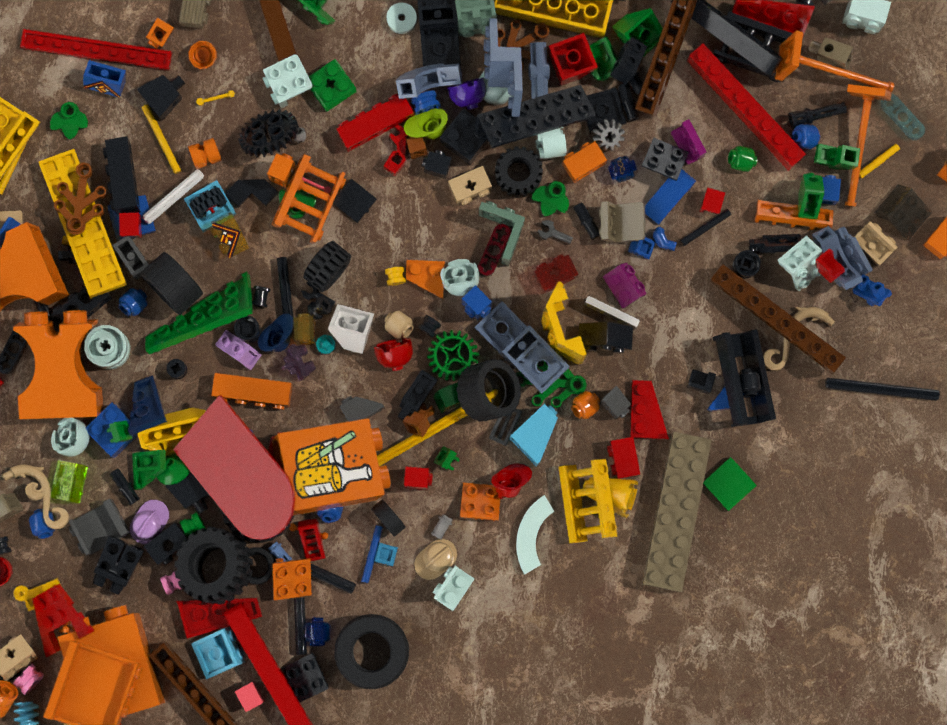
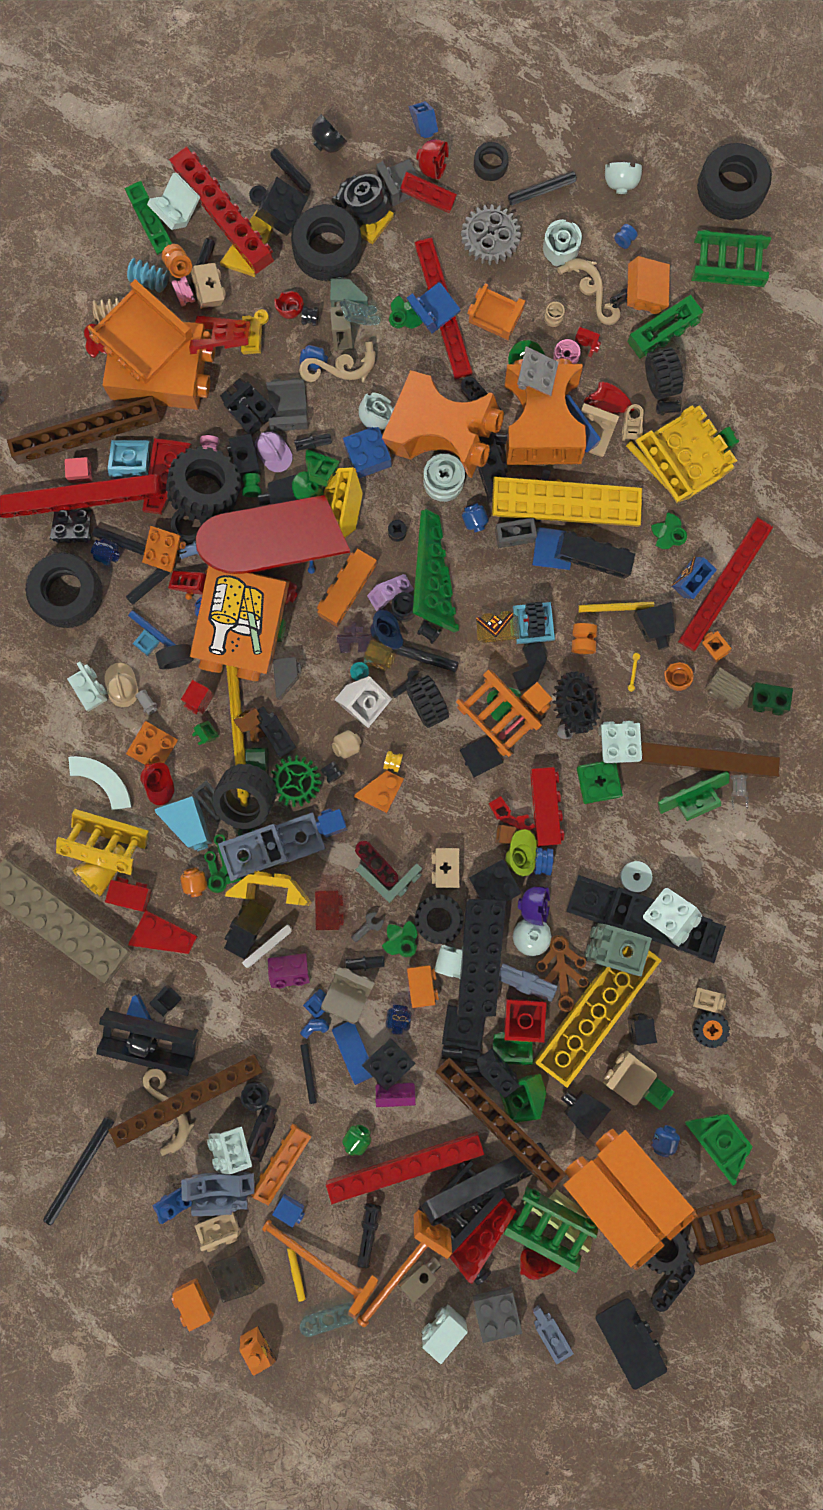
camera: 115 degrees right, 0 degrees up
clear neon green bracket [51,460,87,504] -> none
dark orange plant [54,163,107,235] -> none
green tile [106,420,133,443] -> none
red panel [119,213,142,238] -> none
dark blue wing [128,375,167,436] -> none
black tyre [141,252,203,315] -> none
white axle [143,169,204,224] -> none
black wheel [307,296,332,320] -> none
red cylinder [374,338,413,371] -> none
sand blue arch [396,63,463,99] -> none
black brick [422,150,451,179] -> none
light aqua cylinder [440,259,479,296] -> none
sand blue bracket [484,18,523,117] -> none
light grey gear [593,119,625,151] -> none
dark grey slope [600,386,631,419] -> none
red panel [699,187,726,214] -> none
green tile [703,457,757,511] -> none
blue head [792,124,820,149] -> none
green torso [798,173,824,219] -> none
green brick [814,144,861,170] -> none
red panel [815,249,845,283] -> none

